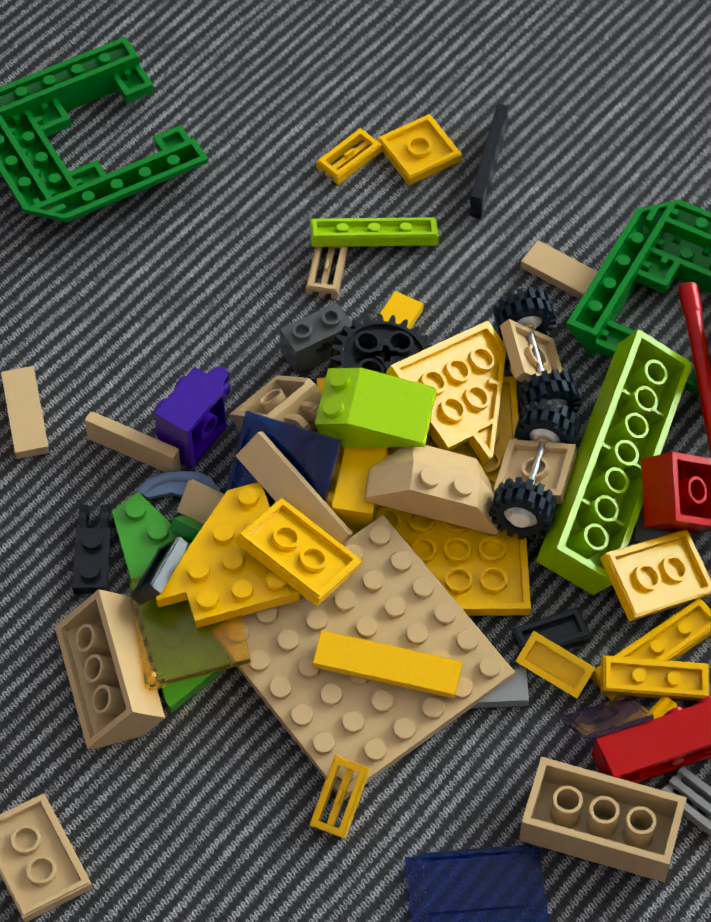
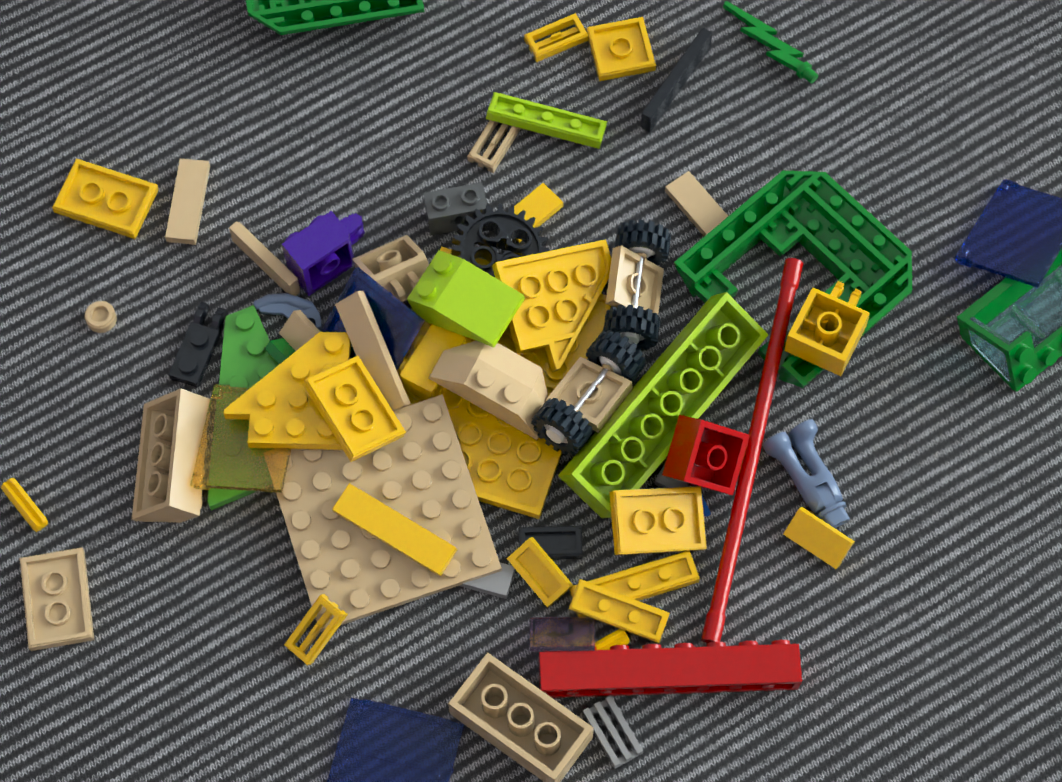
camera: 20 degrees right, 10 degrees up
tile [131,537,189,605] -> none
none -> green piece [723,1,819,84]

